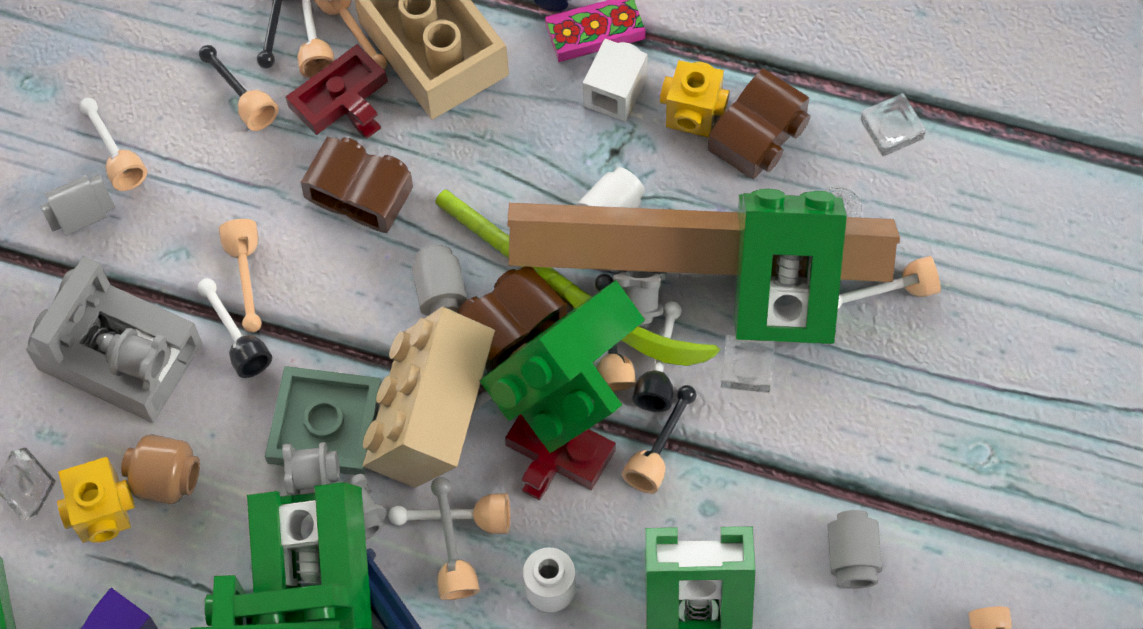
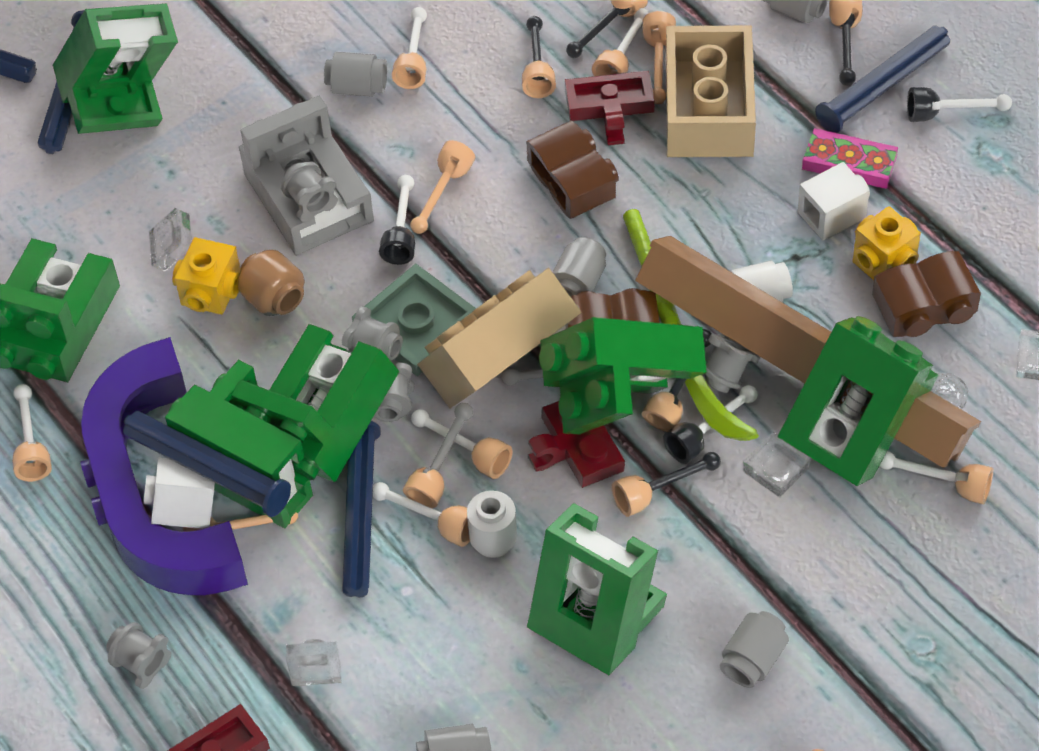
camera: 35 degrees right, 10 degrees down
none -> hinge [373,482,470,547]

